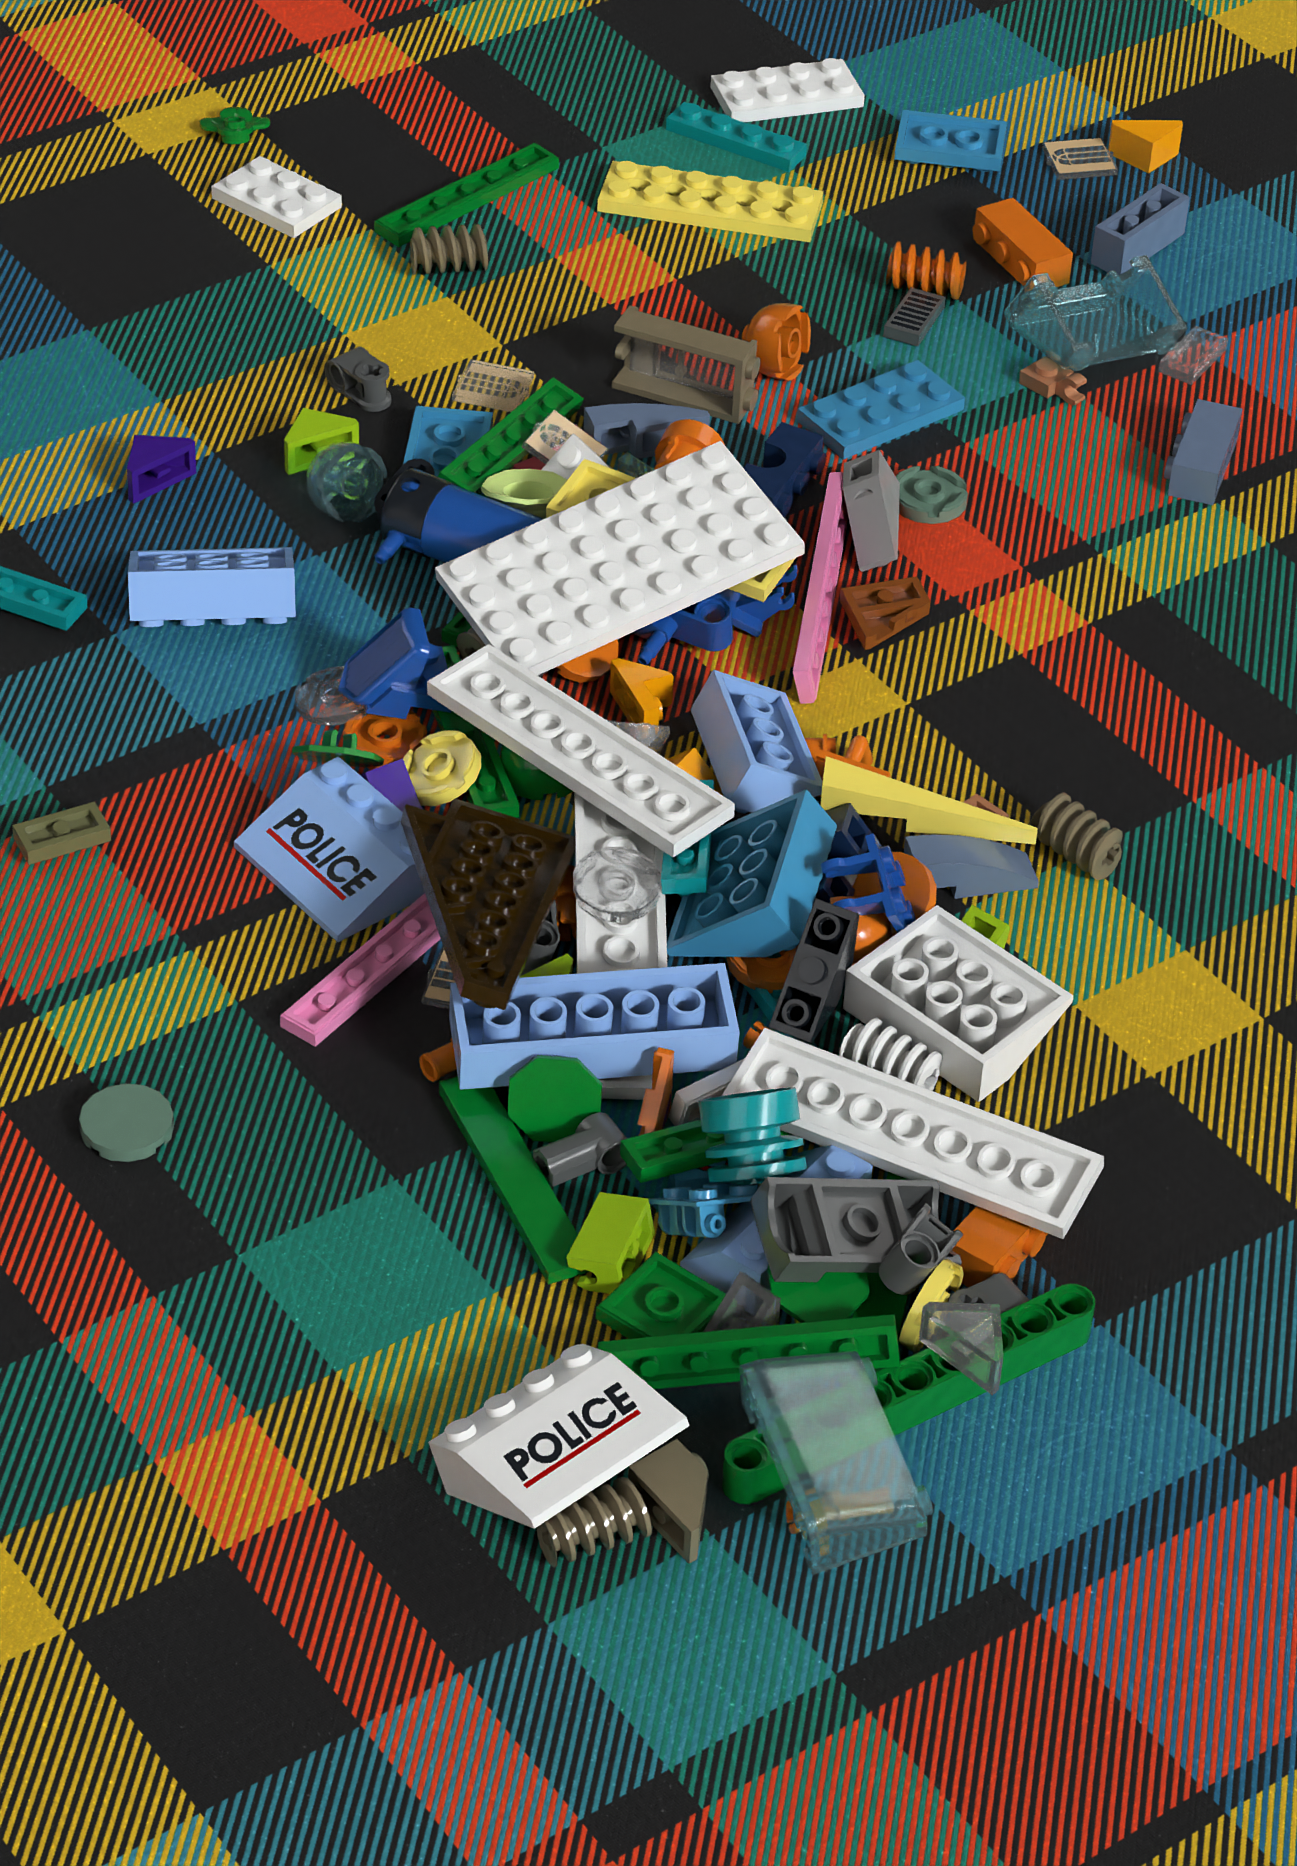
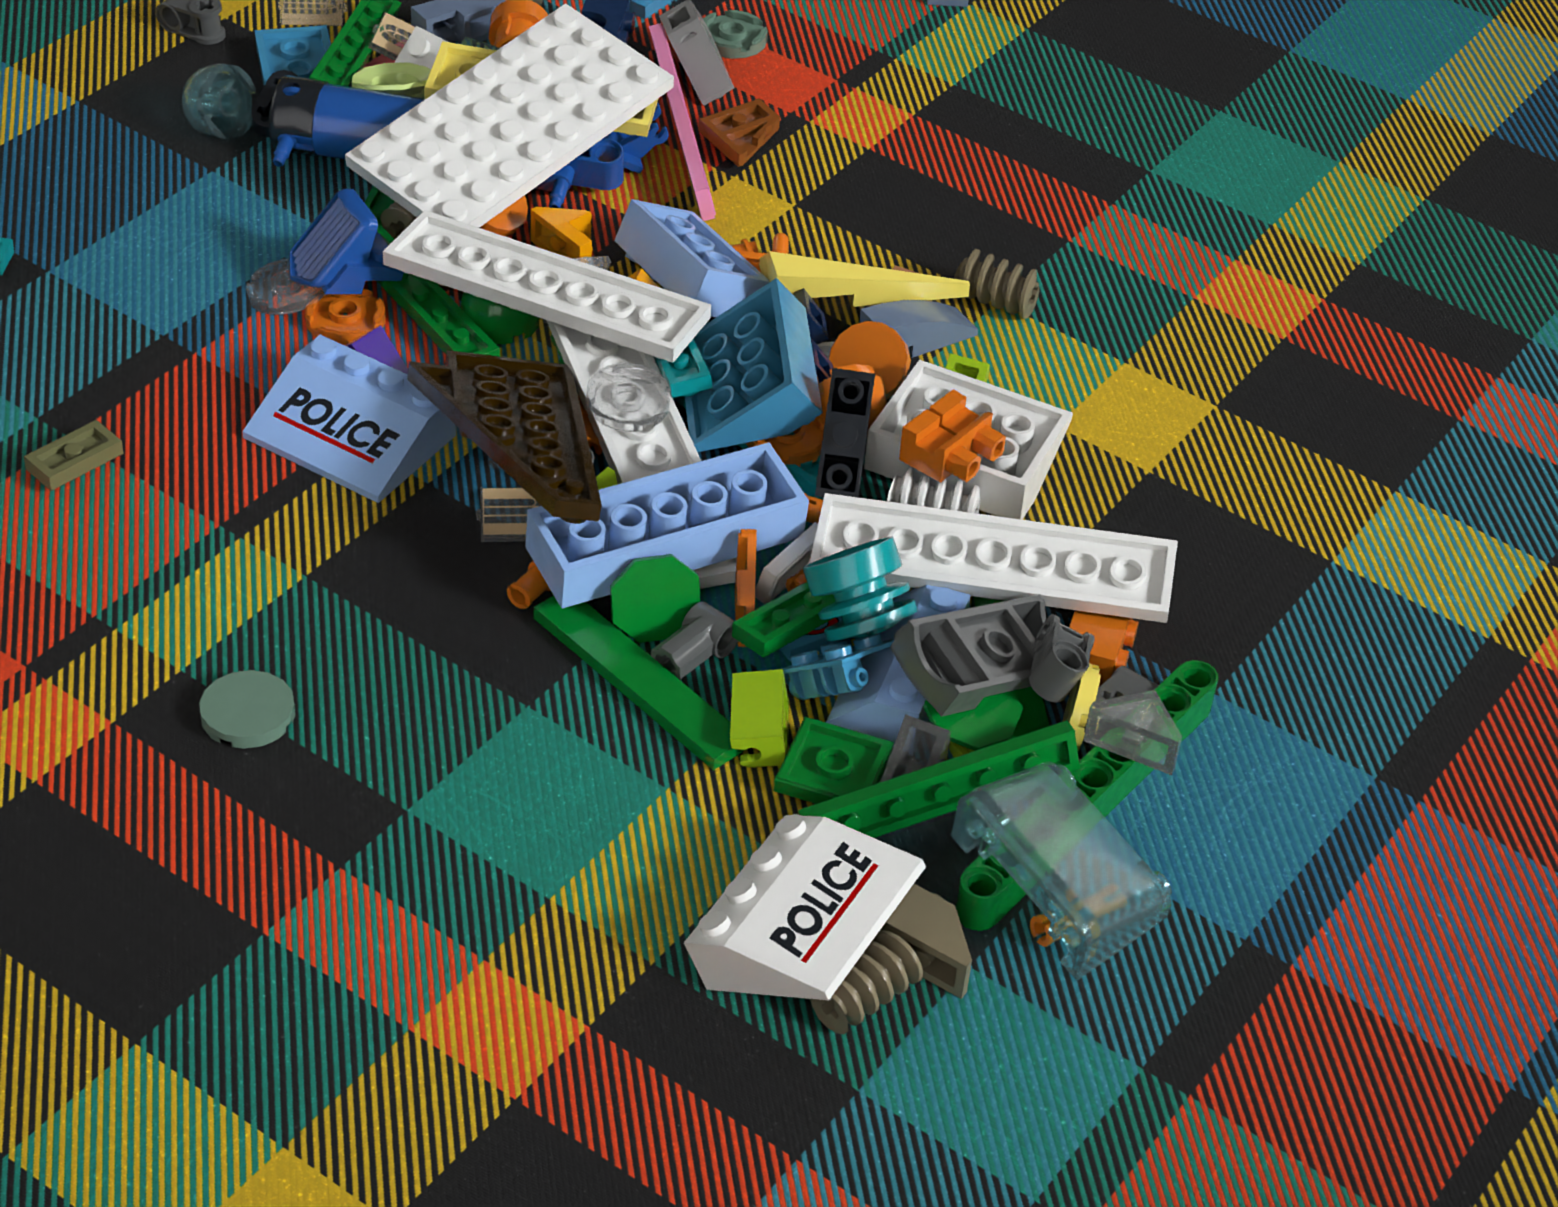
camera: 20 degrees left, 0 degrees up
dark purple slope [127,435,197,504] -> none
light blue slope [128,547,296,627] -> none
bright pink tile [280,893,441,1047] -> none
lime slope [284,408,359,475] -> none
green piece [292,729,384,768] -> none
light yellow tile [403,730,481,806] -> none
blue plate [821,833,916,933] -> none
none -> orange hips [899,389,1006,483]

